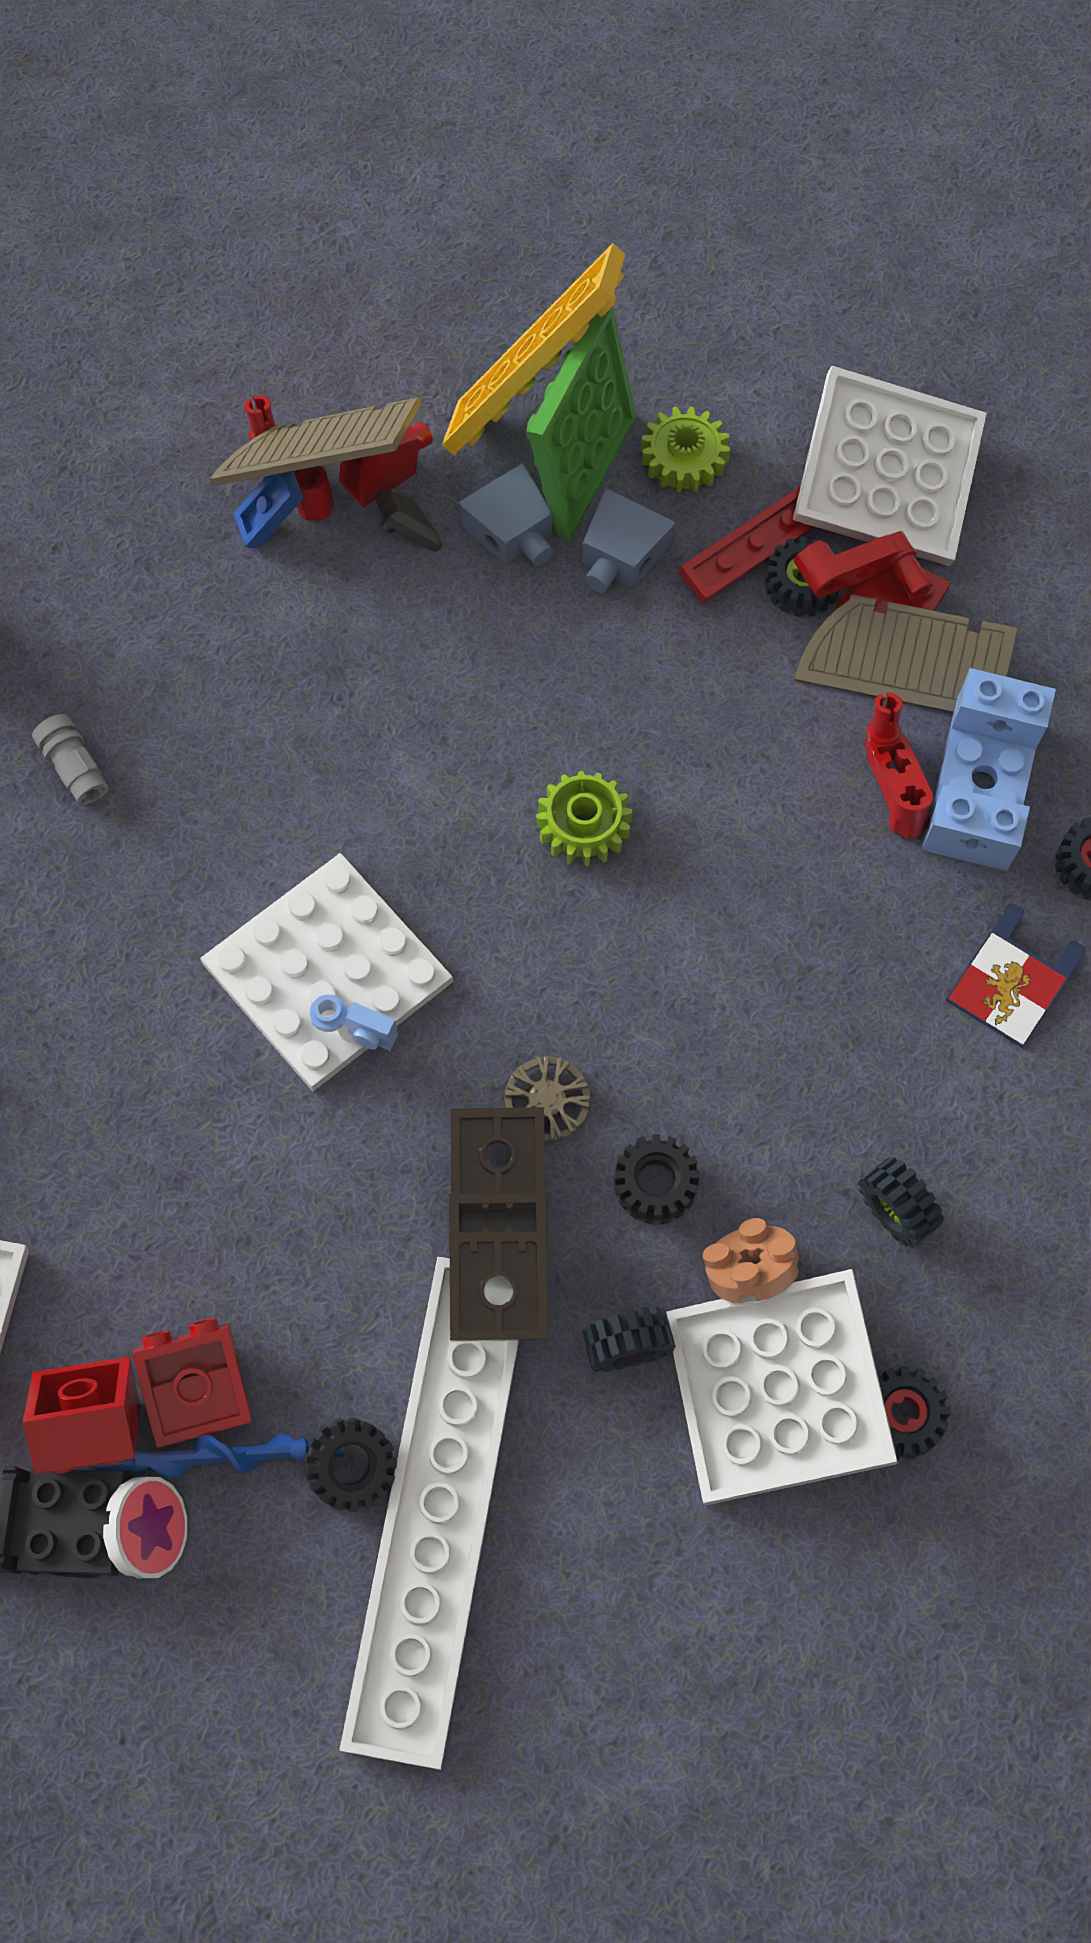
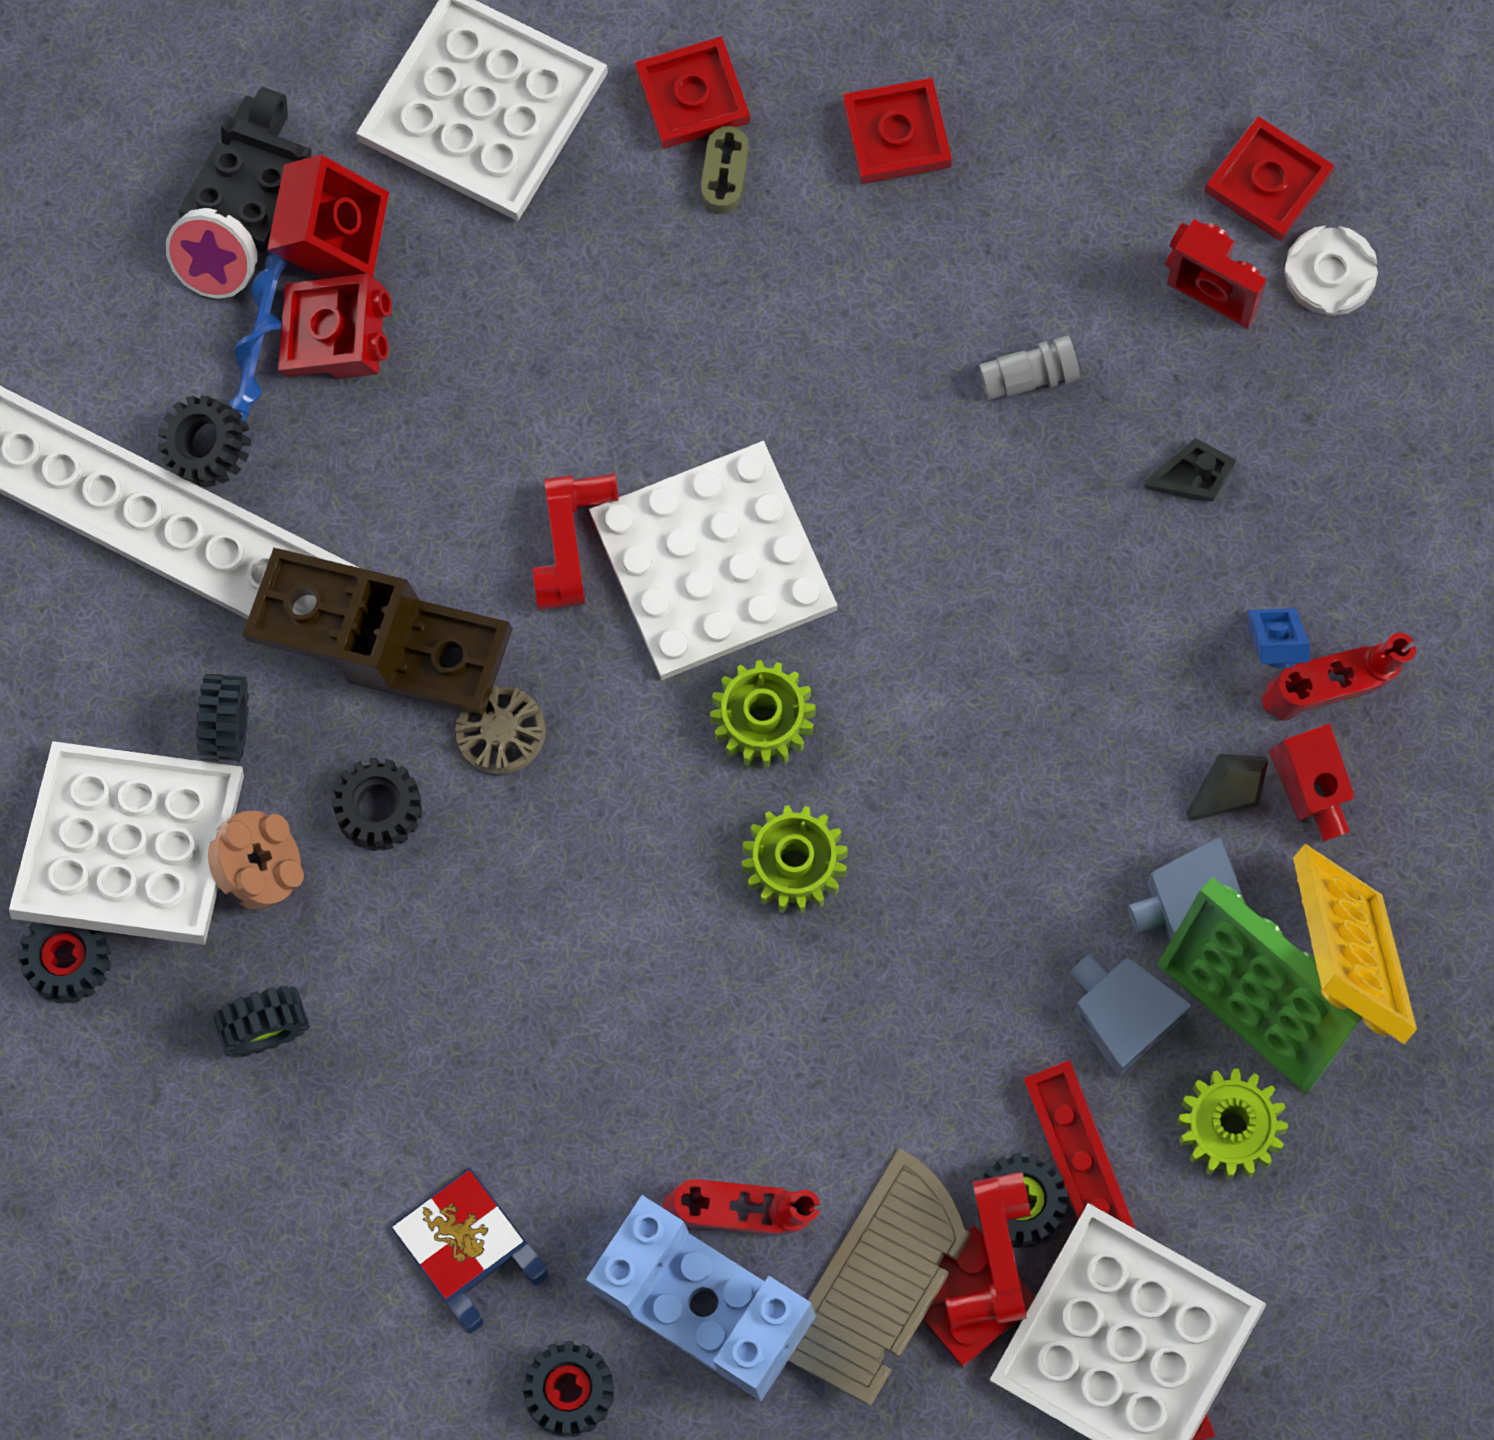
camera: 110 degrees right, 5 degrees up
dark tan piece [210,397,421,486] -> none
light blue plate [310,995,398,1051] -> none
none -> red beam [532,473,619,611]
none -> lime gear [710,660,816,768]
none -> pearl dark grey piece [1144,438,1237,502]

